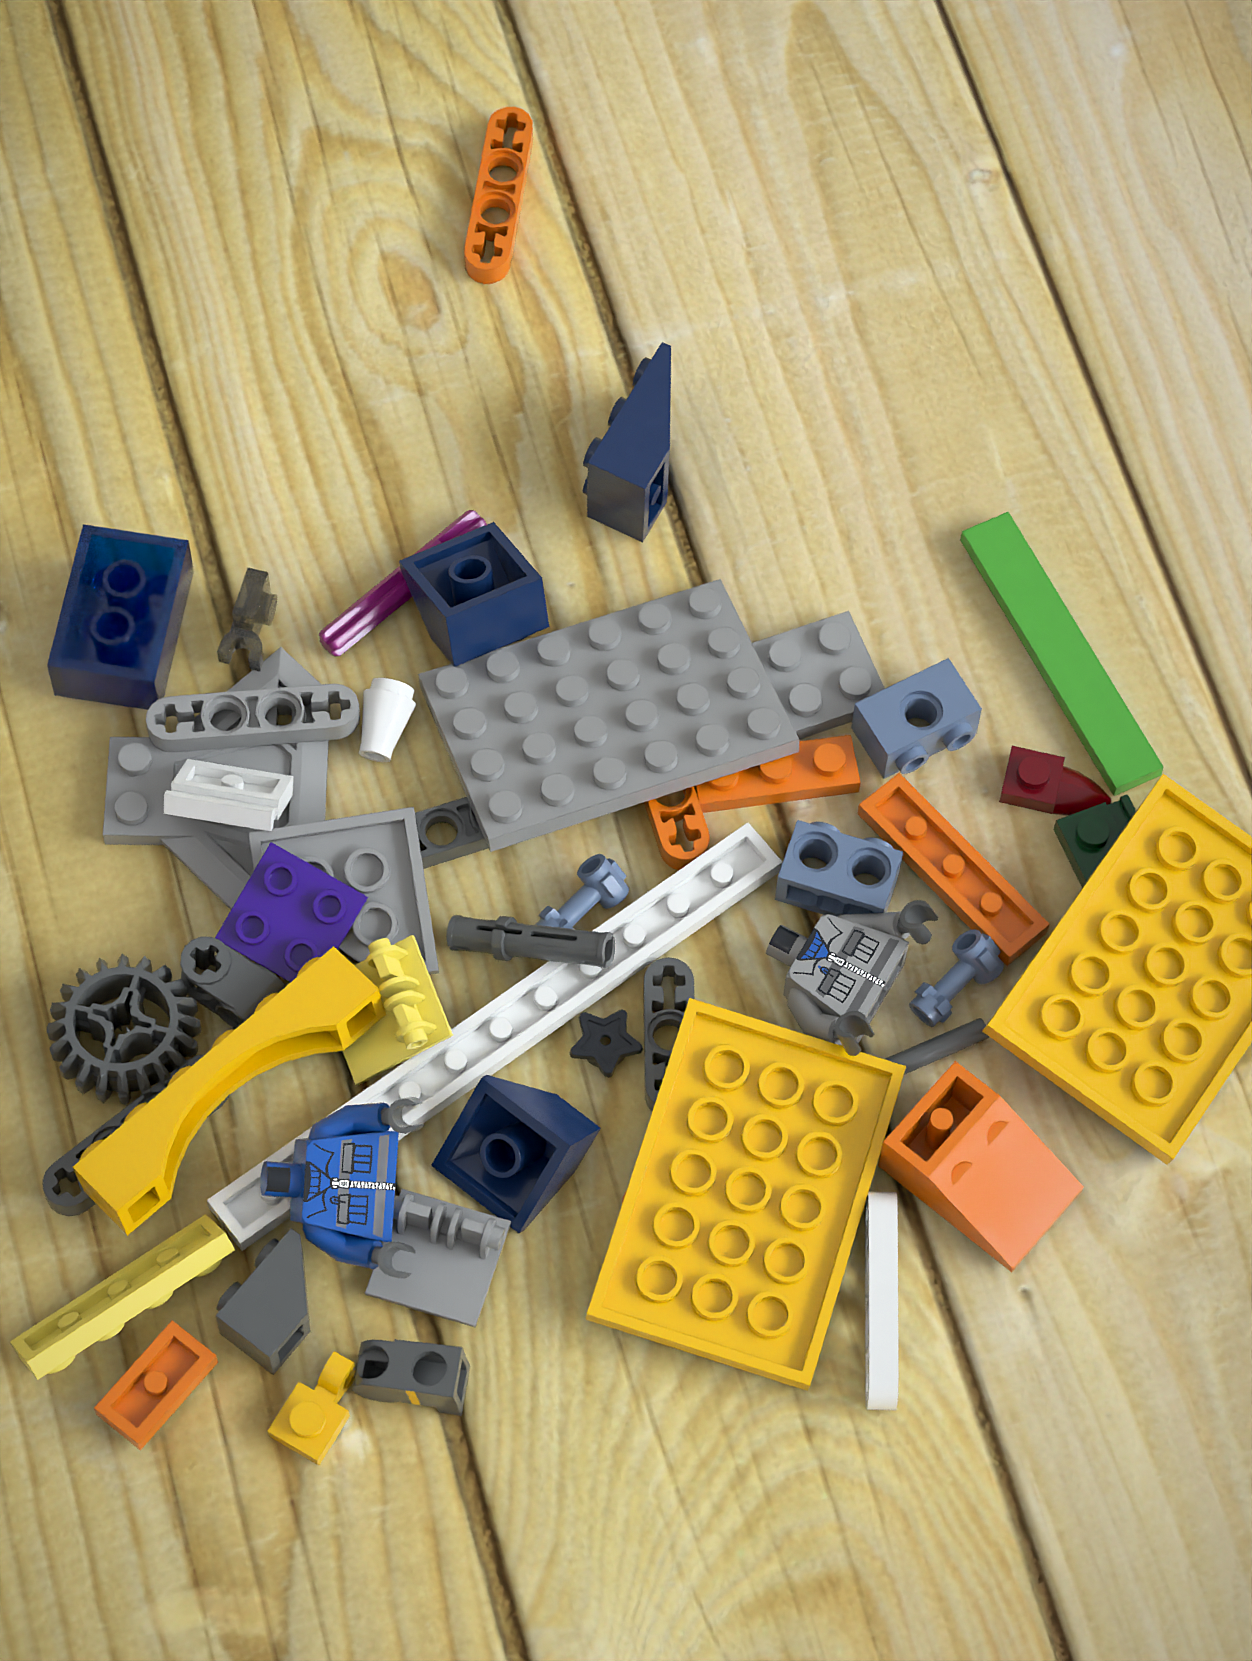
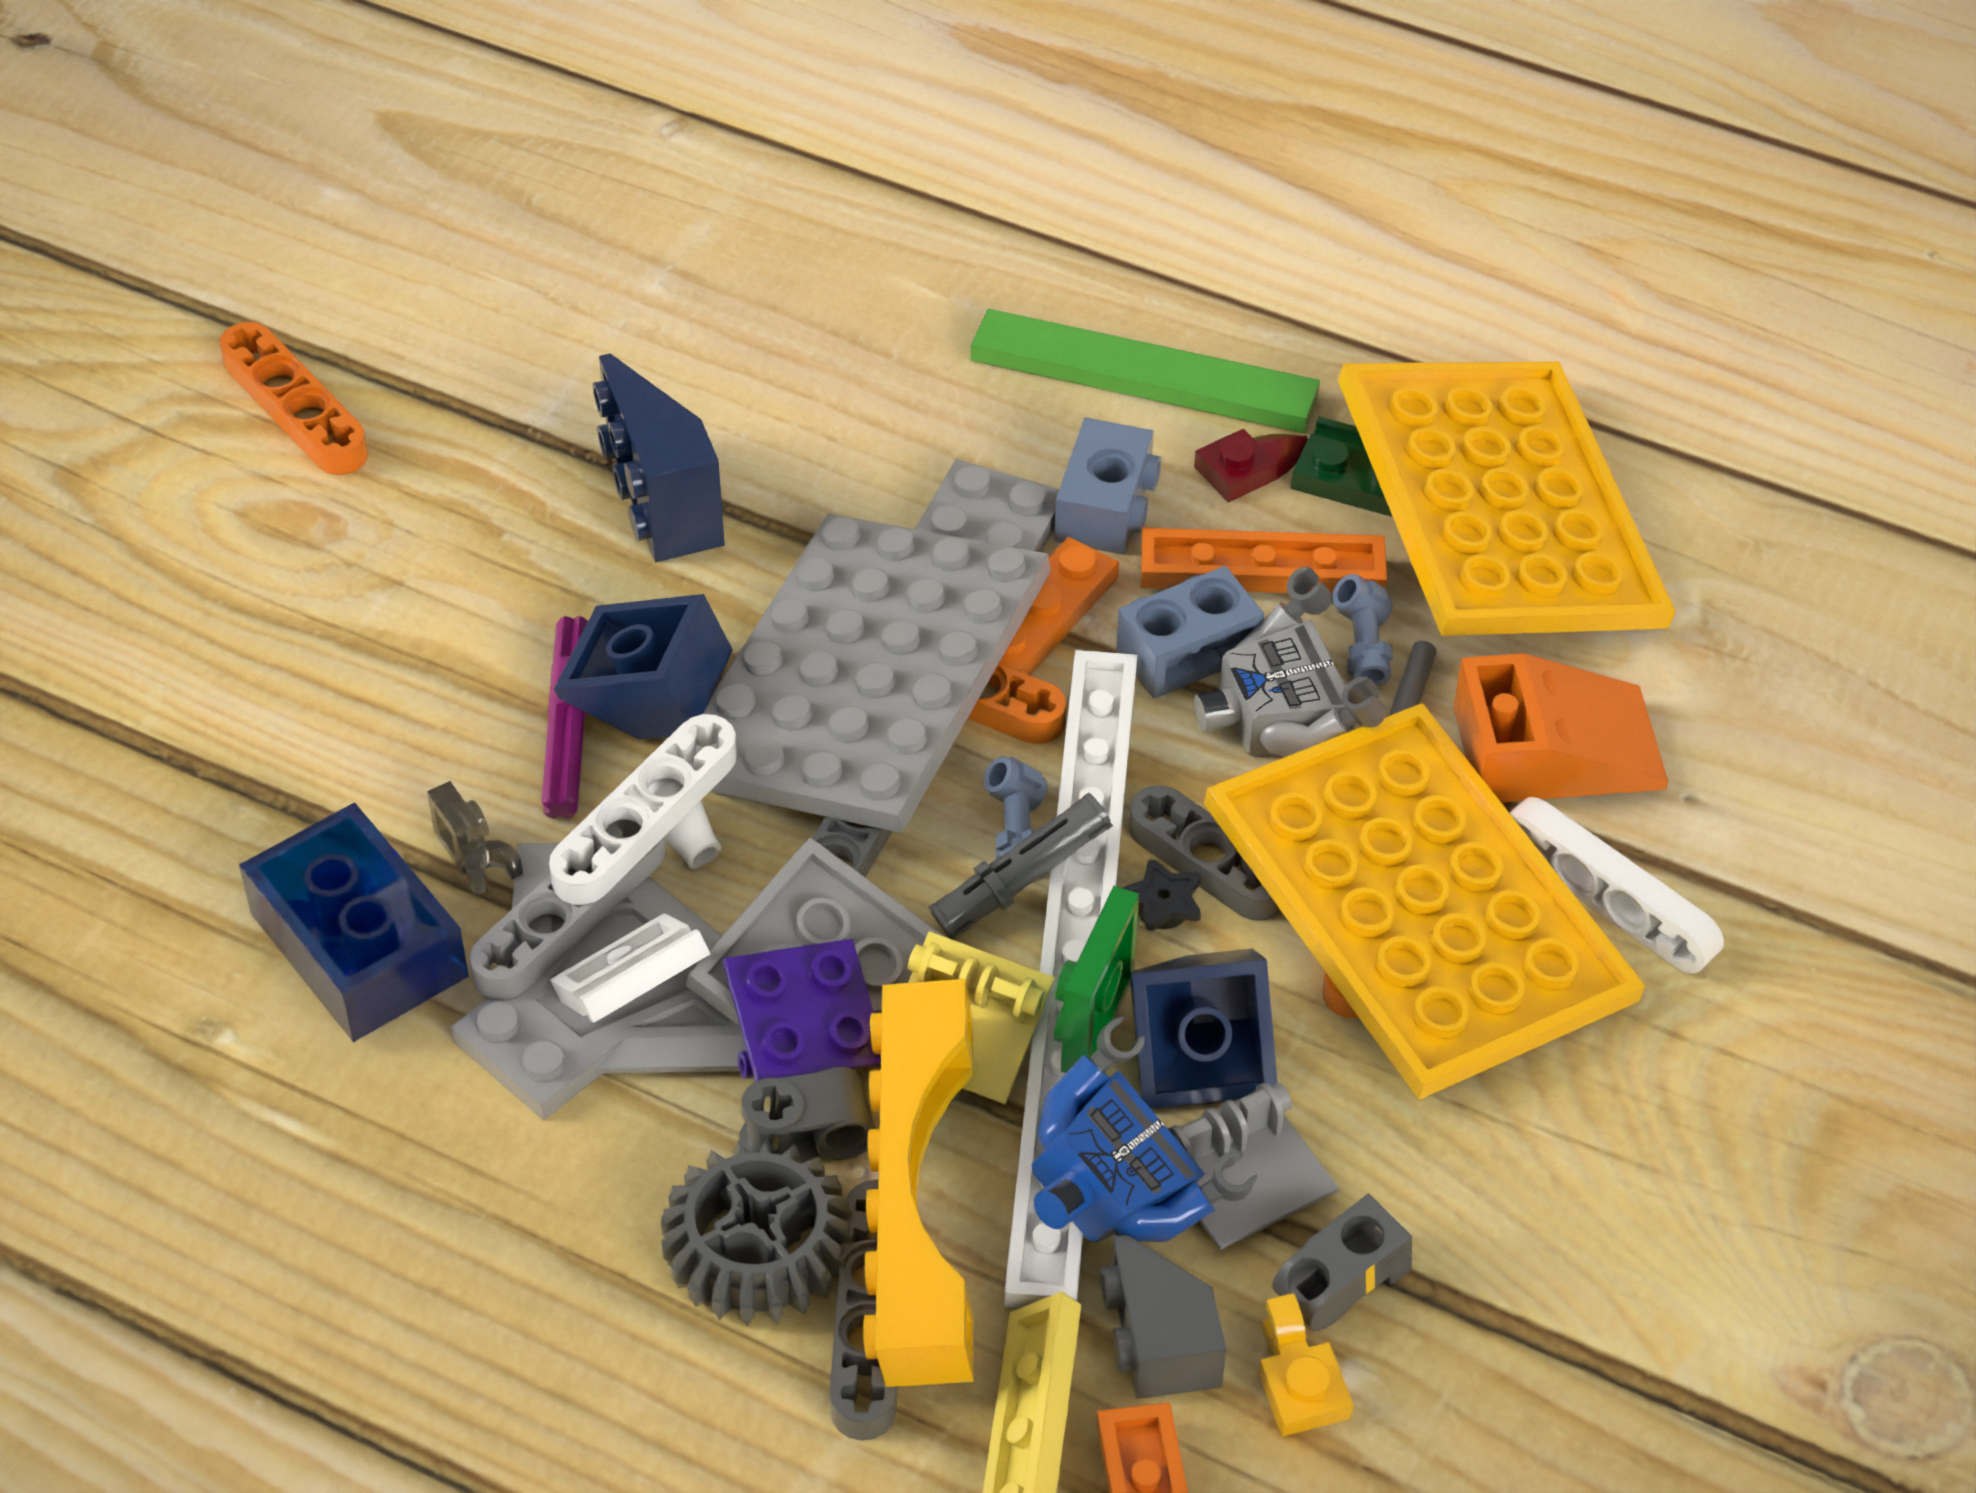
camera: 45 degrees left, 15 degrees down
none -> white beam [549,714,737,905]
none -> green plate [1054,886,1139,1073]

